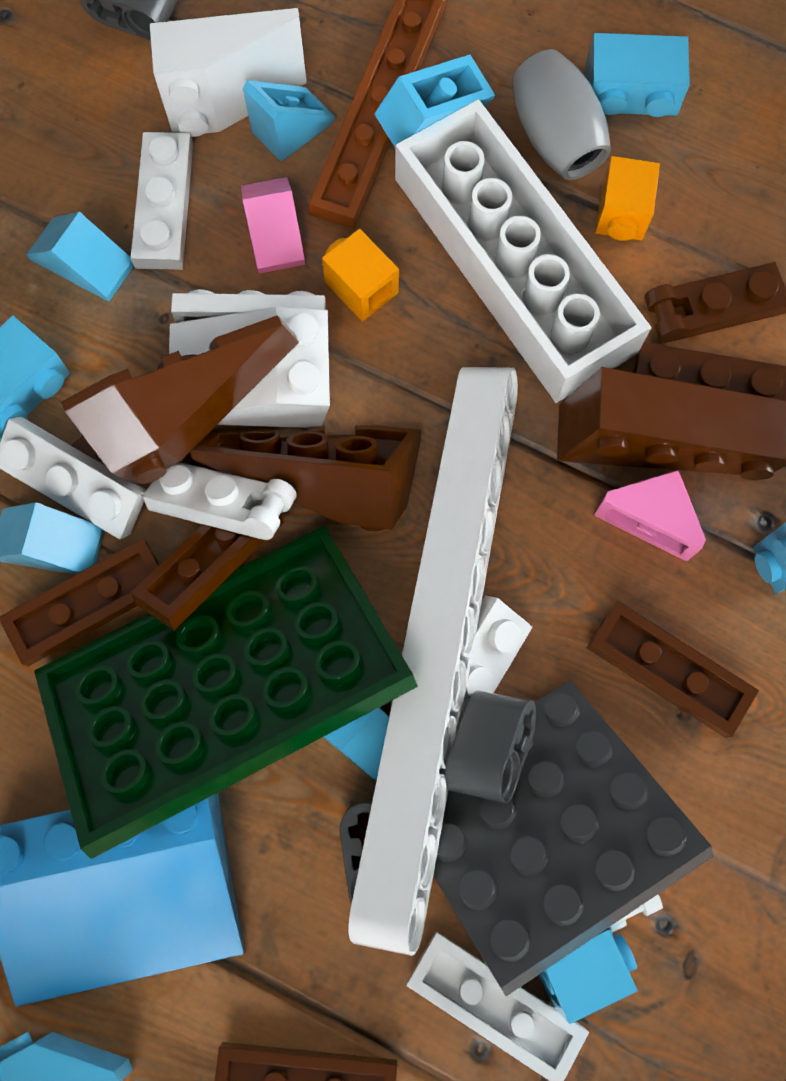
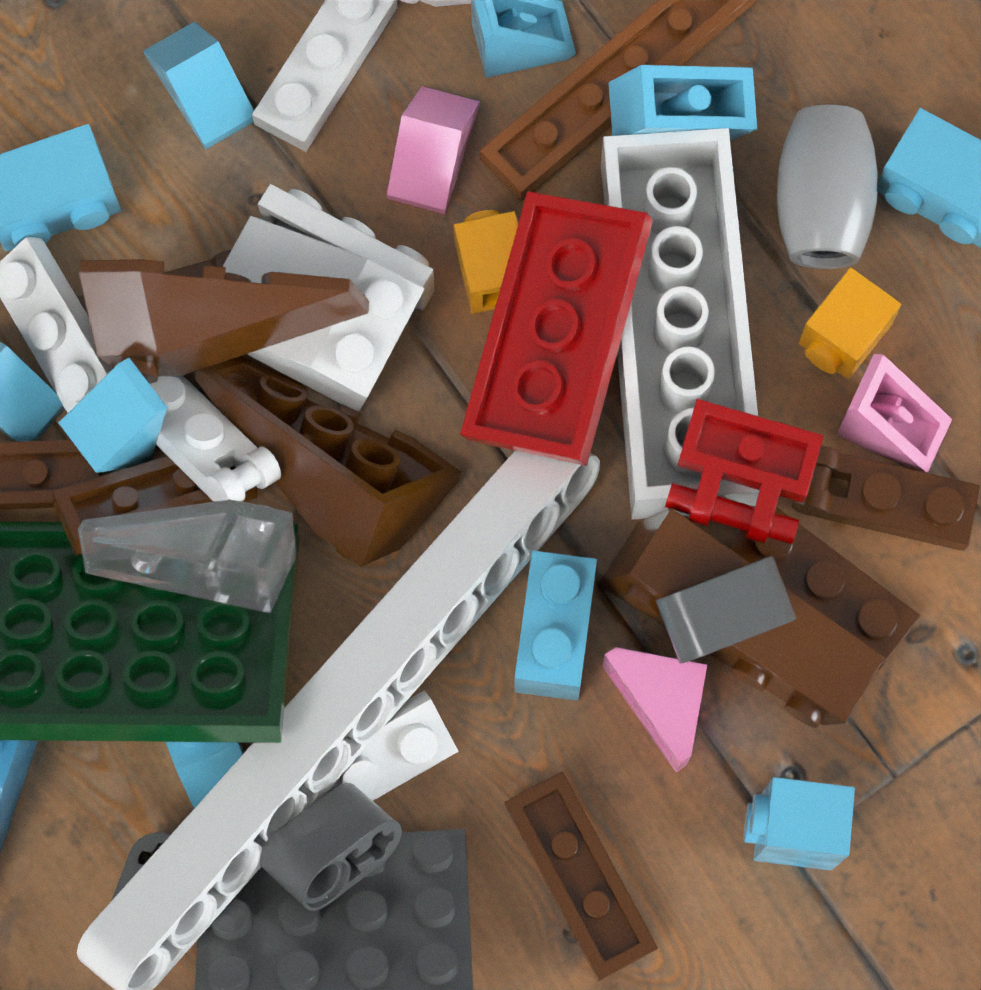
camera: 30 degrees right, 0 degrees up
none -> medium azure slope [58,358,168,473]
none -> clear slope [78,499,296,613]
none -> red plate [460,191,653,466]
none -> medium azure brick [514,550,597,701]
none -> dark grey beam [655,555,797,664]
none -> red plate [665,399,824,545]
none -> bright pink slope [837,354,952,473]

